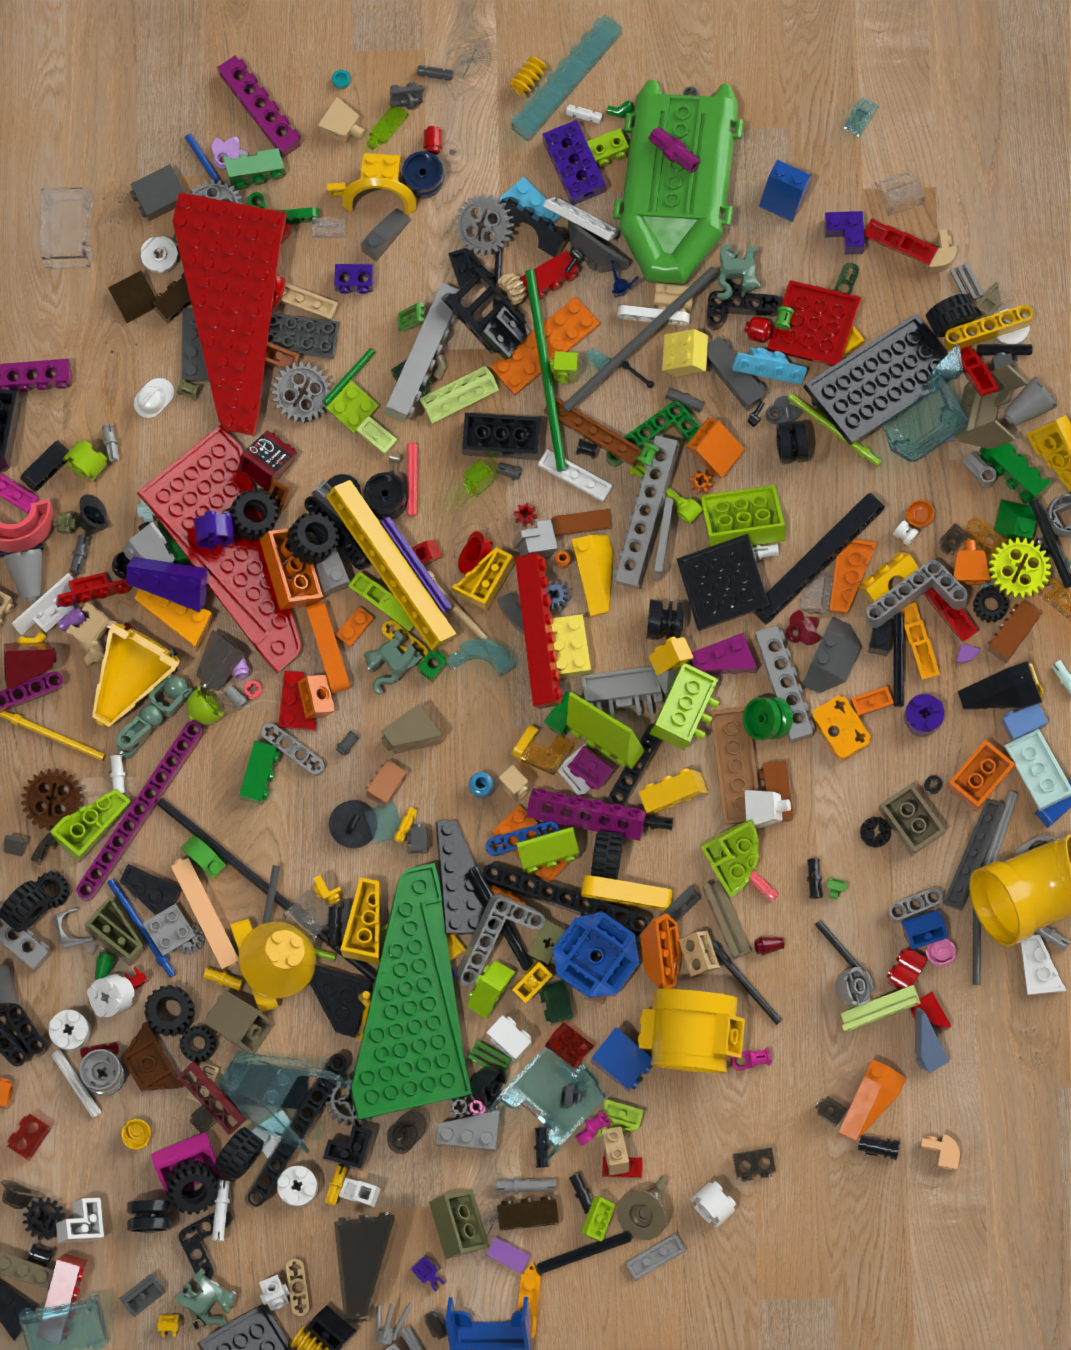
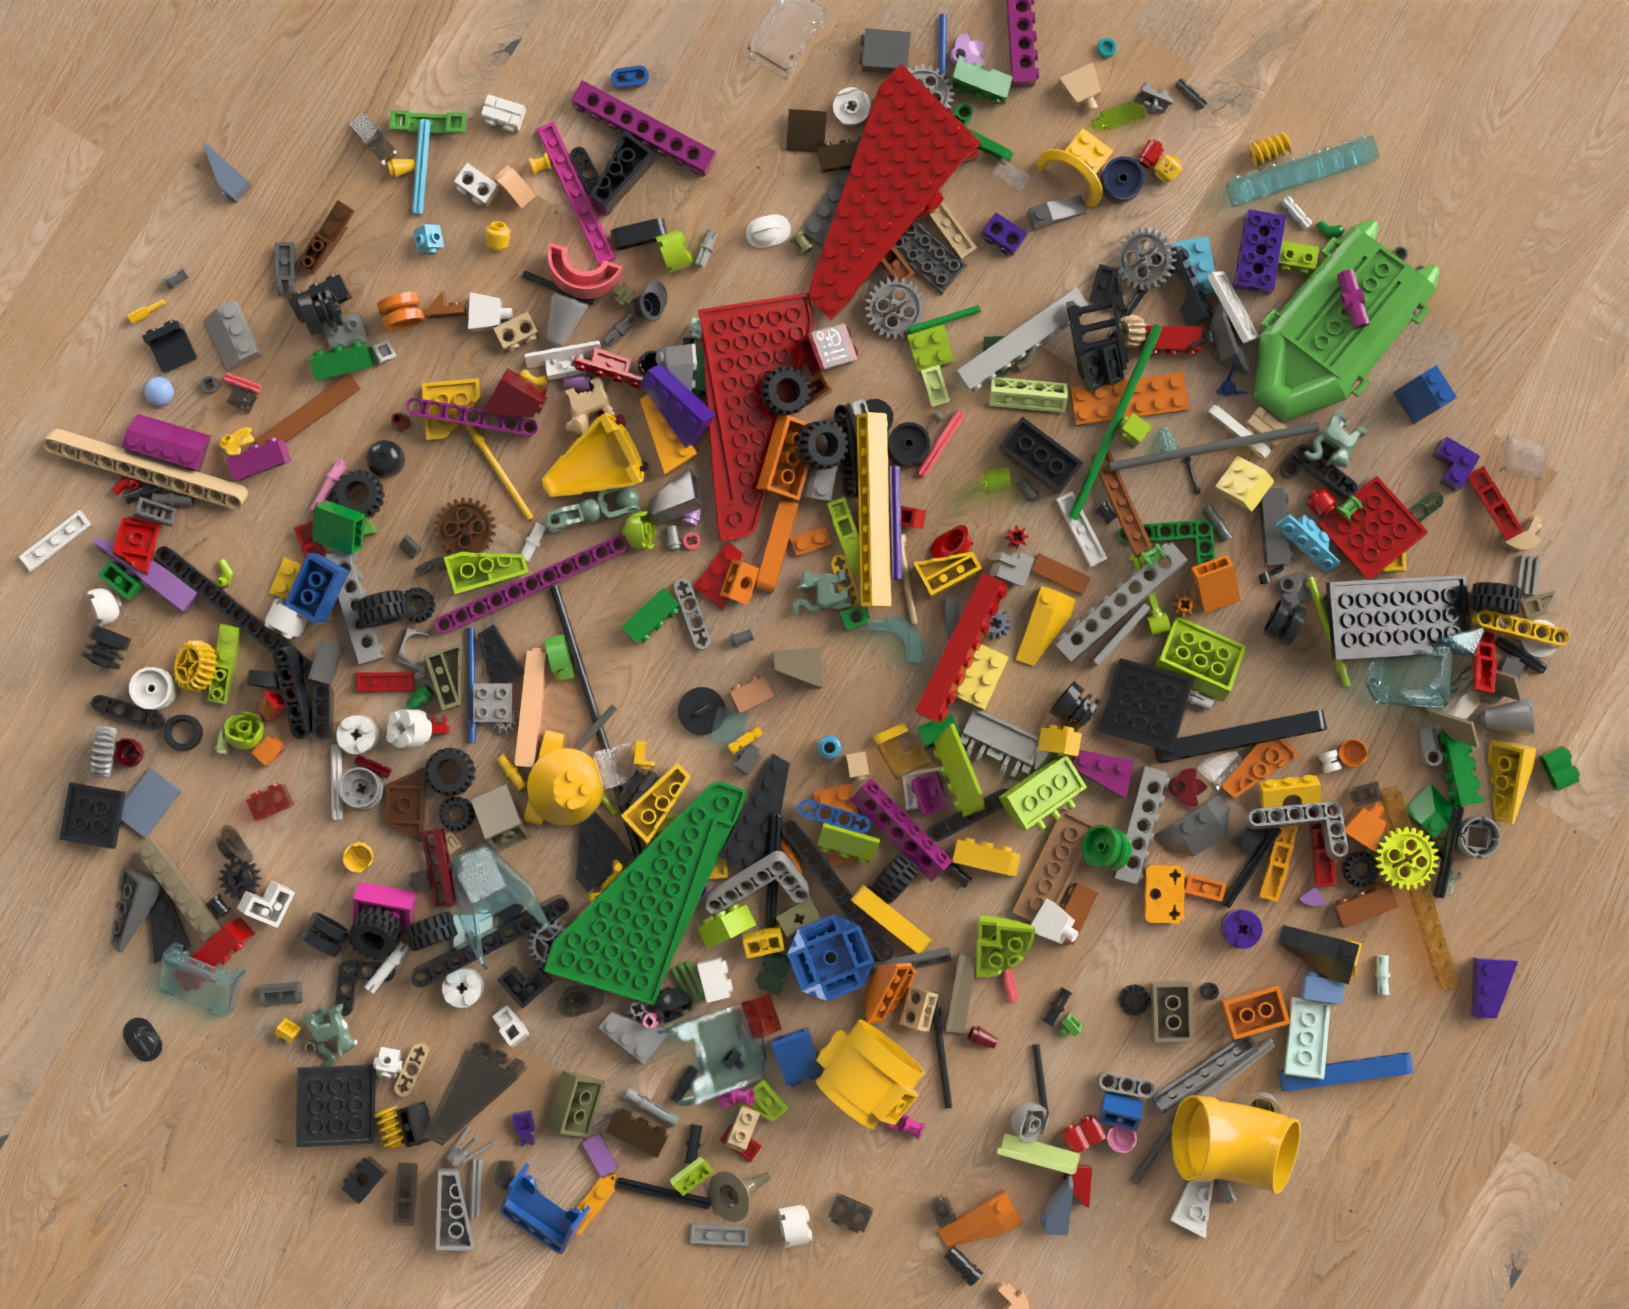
camera: 30 degrees right, 10 degrees up
dark purple brick [194,510,234,549] -> none
yellow axle [325,1165,348,1206] -> none
yellow tile [327,182,346,197] -> none
bright green tile [398,302,424,332] -> none
orange pin [555,551,570,569] -> none
clear light blue slope [844,97,879,137] -> none
none -> red tile [356,672,414,692]
none -> yellow head [1154,154,1182,183]

